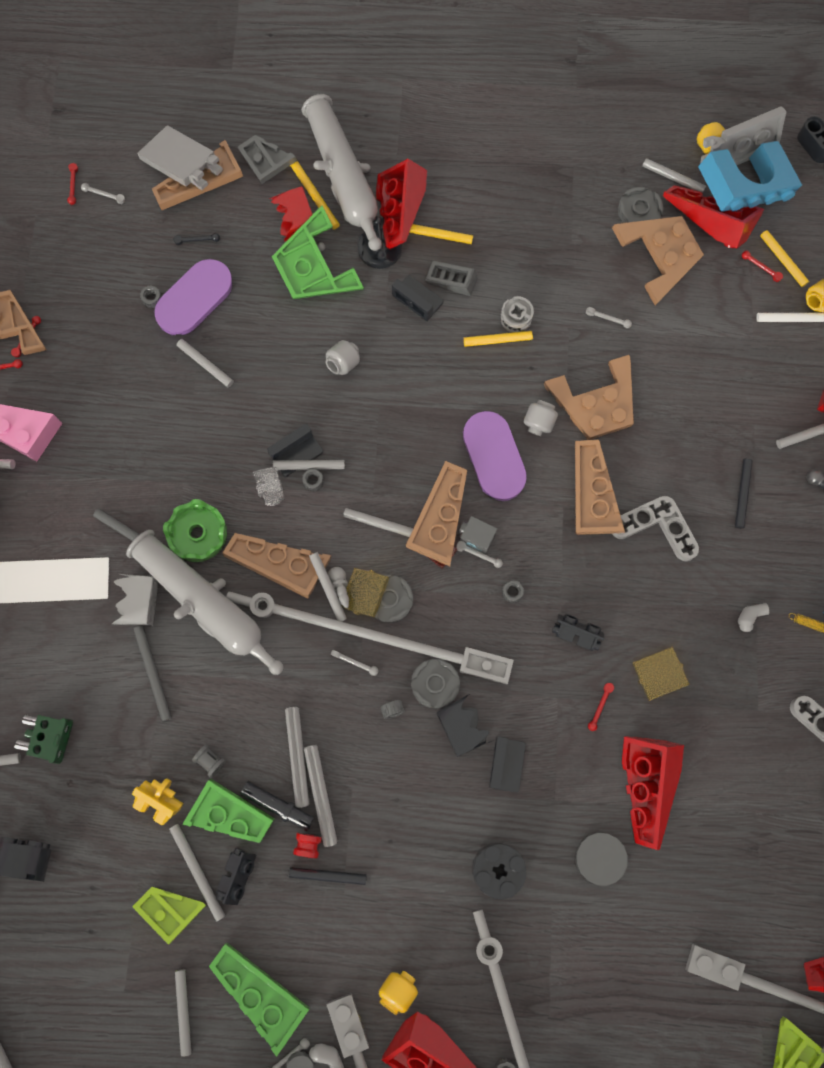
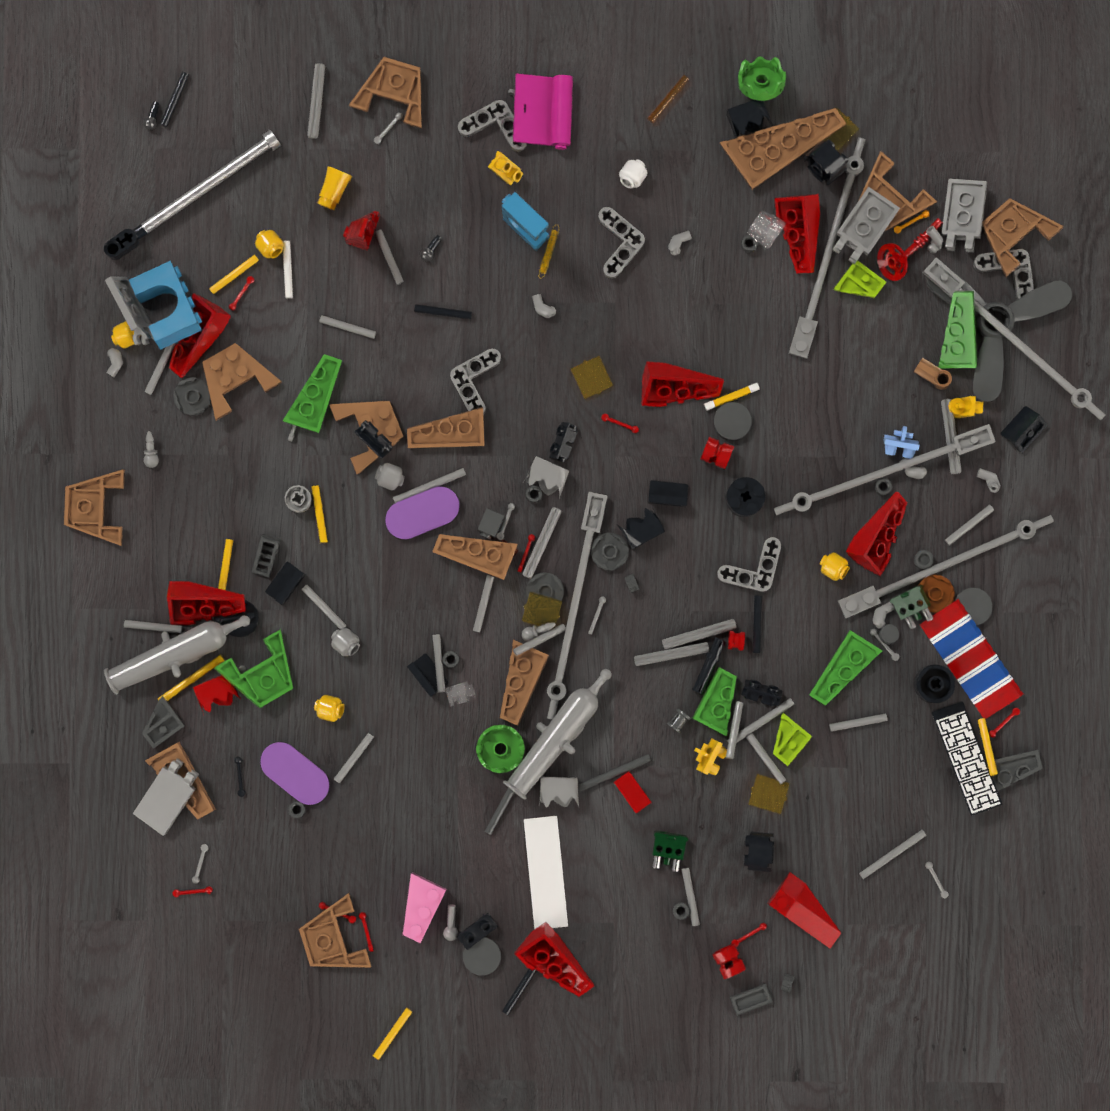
camera: 90 degrees left, 10 degrees up
none -> medium nougat wing [64,469,125,546]
none -> light grey arm [106,348,123,377]
none -> light grey bar [124,620,182,633]
none -> light grey bar [144,431,159,468]
none -> bright green wing [282,354,342,433]
none -> light grey bar [301,585,347,630]
none -> yellow head [314,695,344,722]
none -> light grey bar [319,315,376,339]
none -> black hinge [354,420,393,459]
none -> light grey bar [393,468,466,503]
none -> red hinge [517,534,535,573]
none -> light grey axle [523,507,561,579]
none -> light grey piece [524,456,569,499]
none -> red tile [614,771,652,813]
none -> red wheel [700,437,734,469]
none -> yellow bar [704,383,760,411]
none -> light grey beam [717,537,781,592]
none -> light grey bar [726,701,744,759]
none -> light grey bar [746,733,786,784]
none -> clear yellow piece [748,774,790,814]

